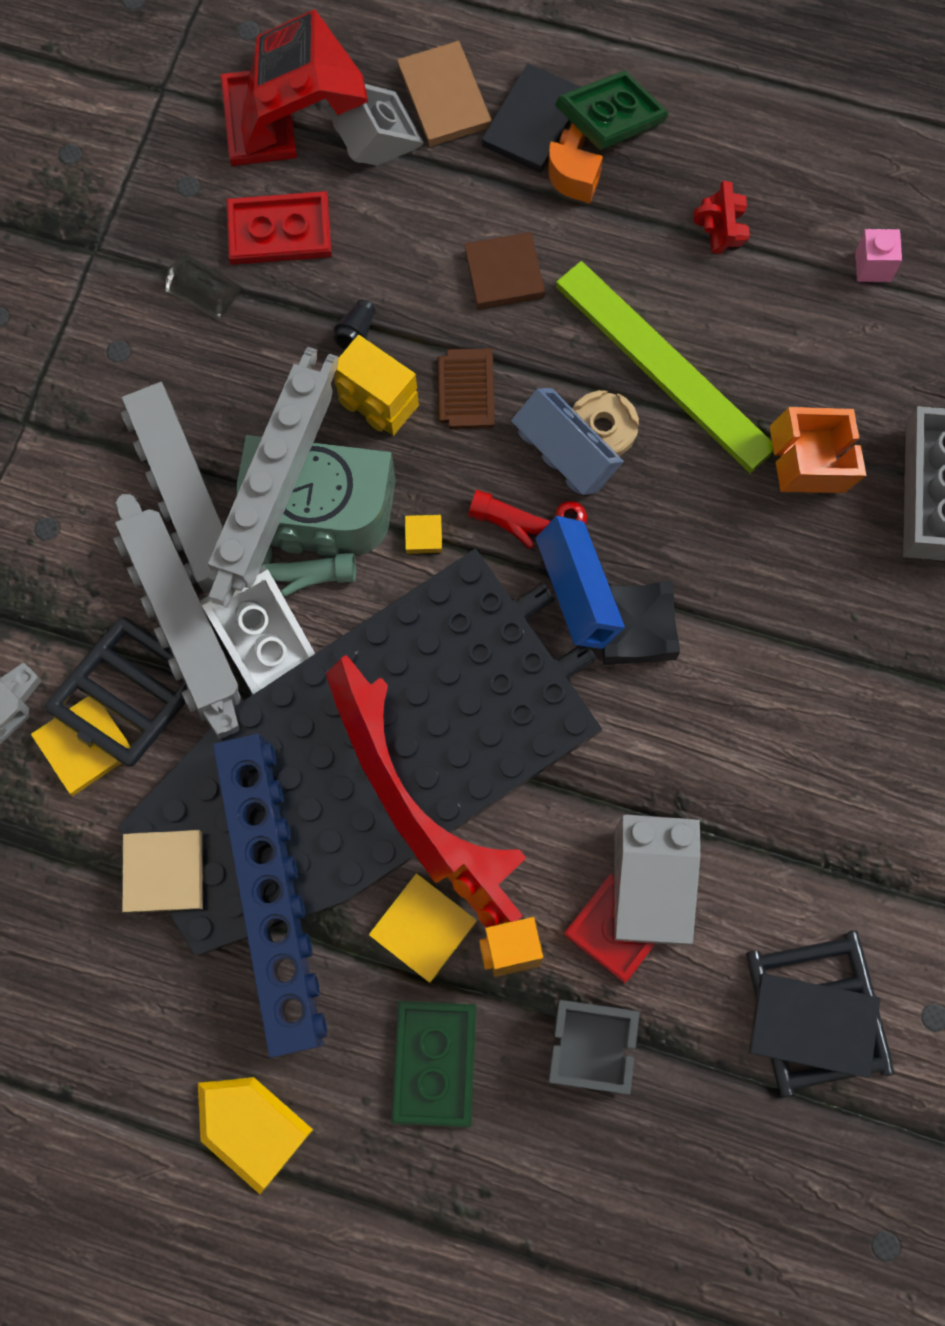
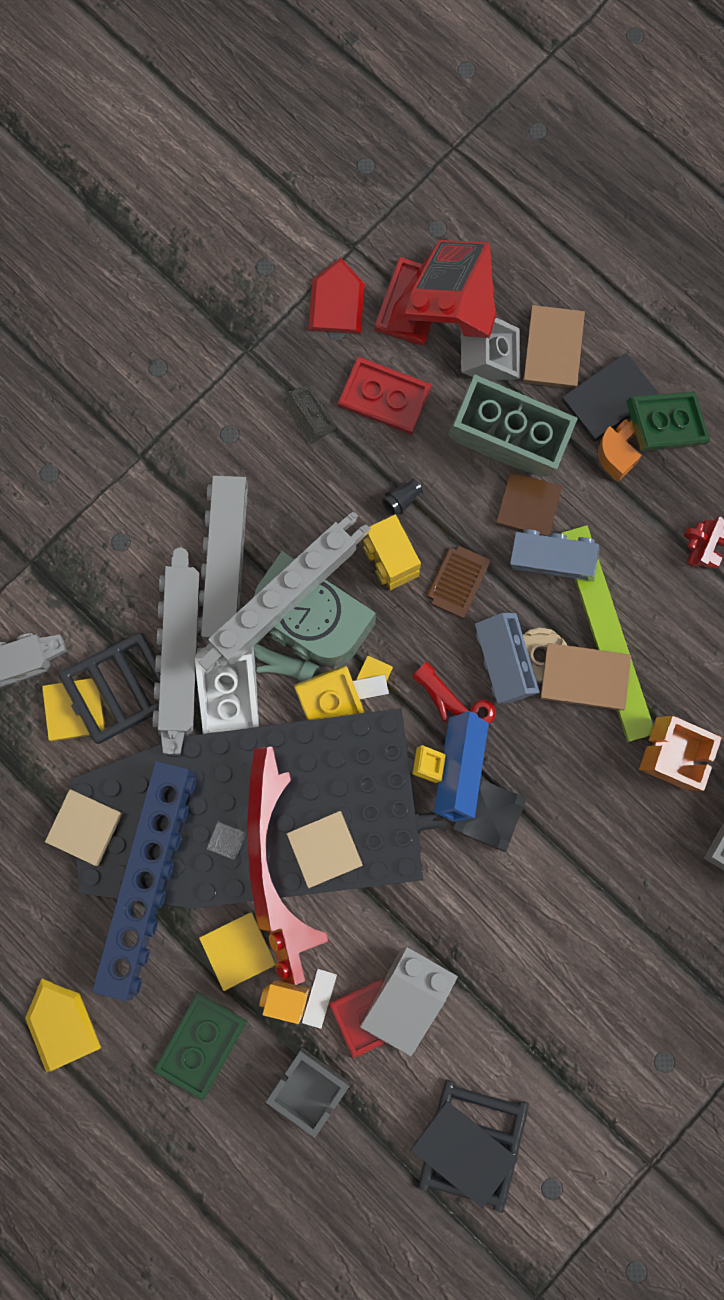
camera: 25 degrees right, 5 degrees up
none -> clear tile [207,822,246,860]
none -> tan tile [287,811,363,888]
none -> yellow tile [294,664,365,720]
none -> white sticker [302,969,337,1029]
none -> red tile [308,257,365,334]
none -> white sticker [353,675,389,699]
none -> yellow tile [412,745,446,783]
none -> sand green brick [448,374,578,477]
none -> sand blue brick [510,529,600,581]
none -> medium nougat tile [540,643,631,711]

